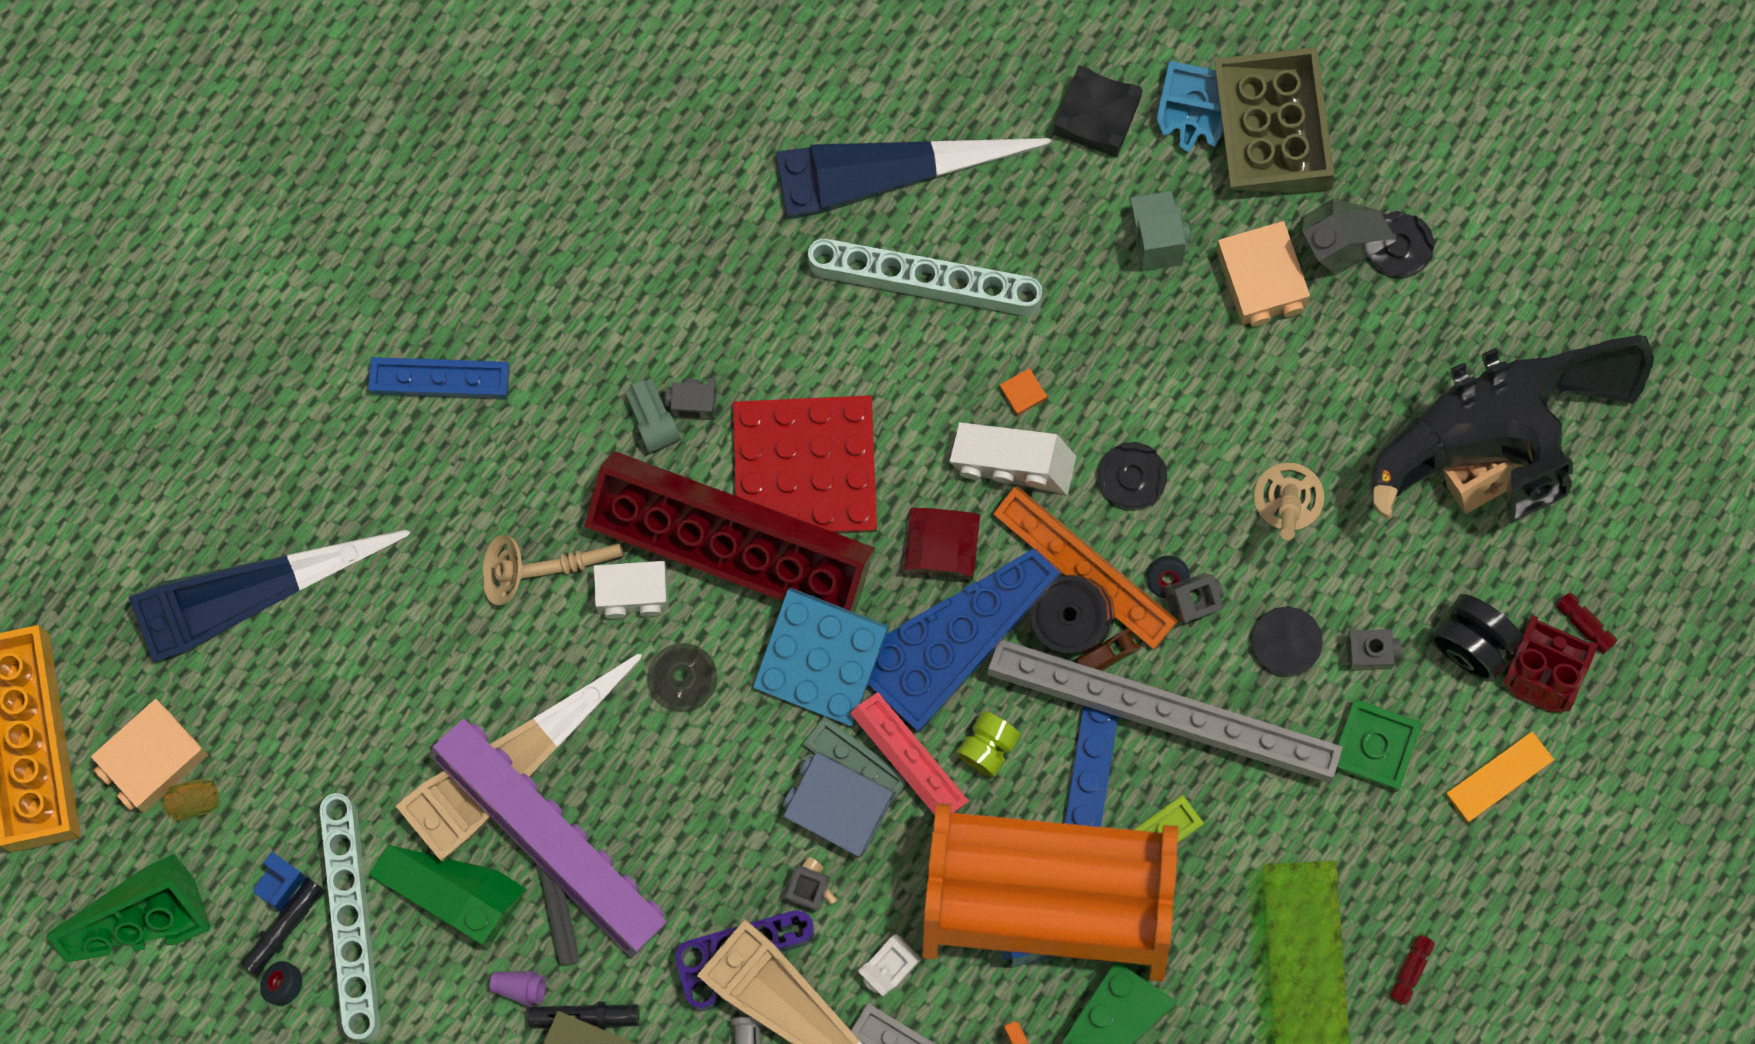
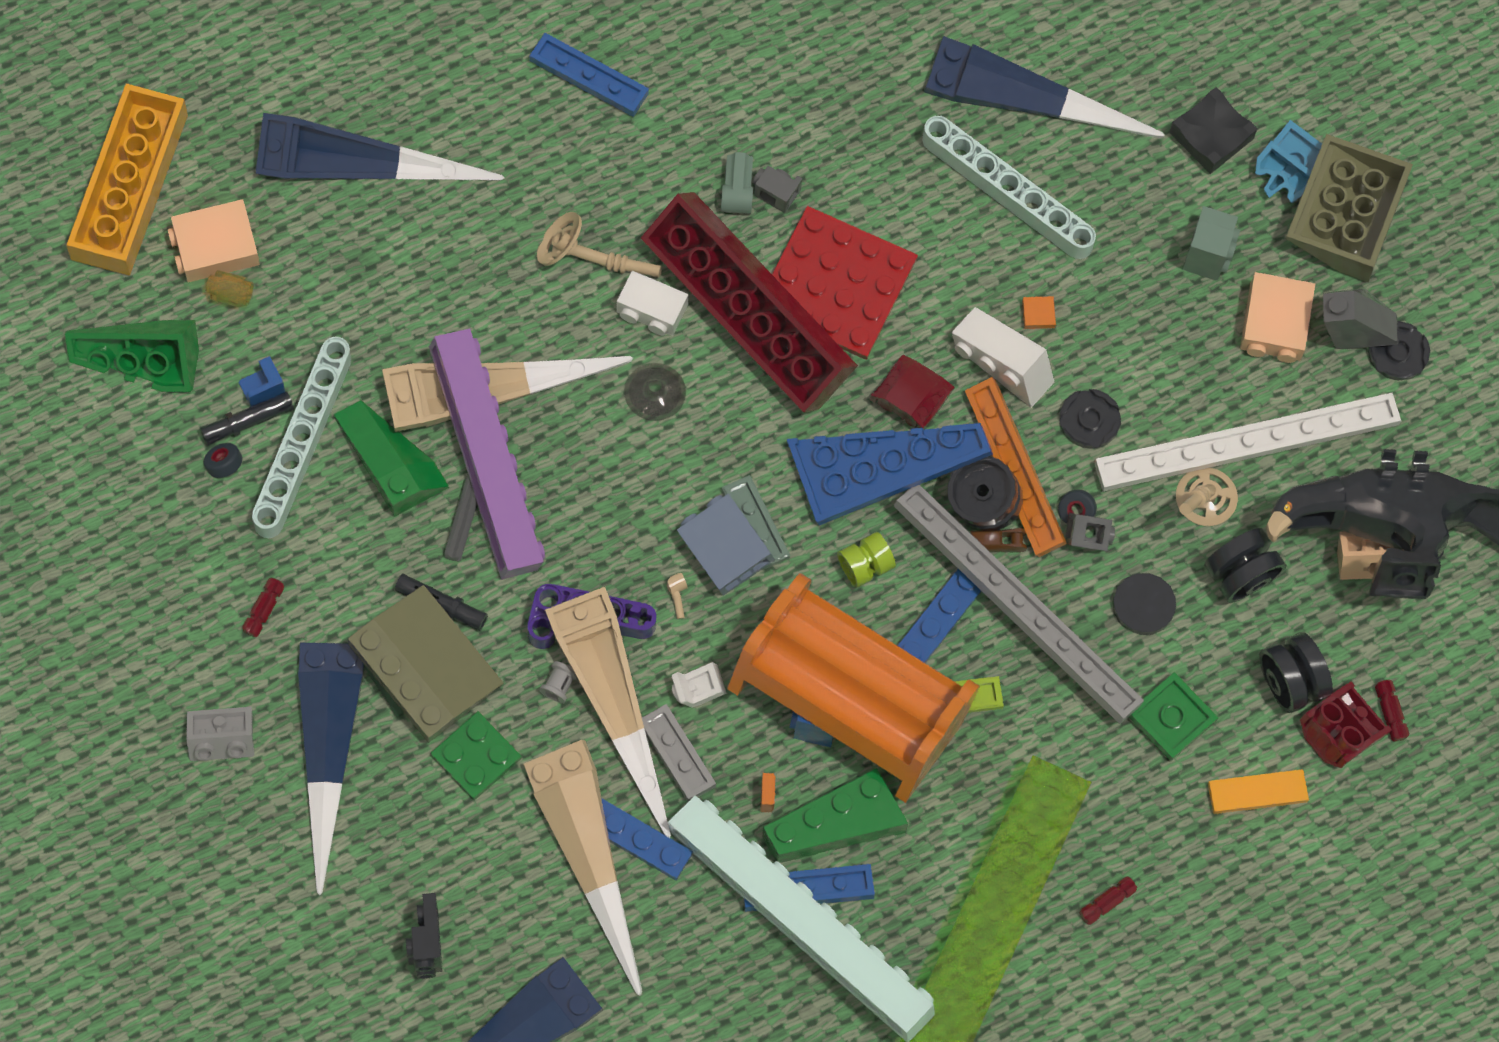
camera: 15 degrees right, 5 degrees down
medium lavender cone [490,971,546,1007] -> none
dark azure plate [753,588,889,726] -> none
dark grey slope [784,864,830,911] -> none
coral plate [850,693,969,815] -> none
dark grey brick [1347,629,1401,671] -> none
none -> white plate [1094,393,1401,491]
none -> black wheel [1204,528,1287,603]

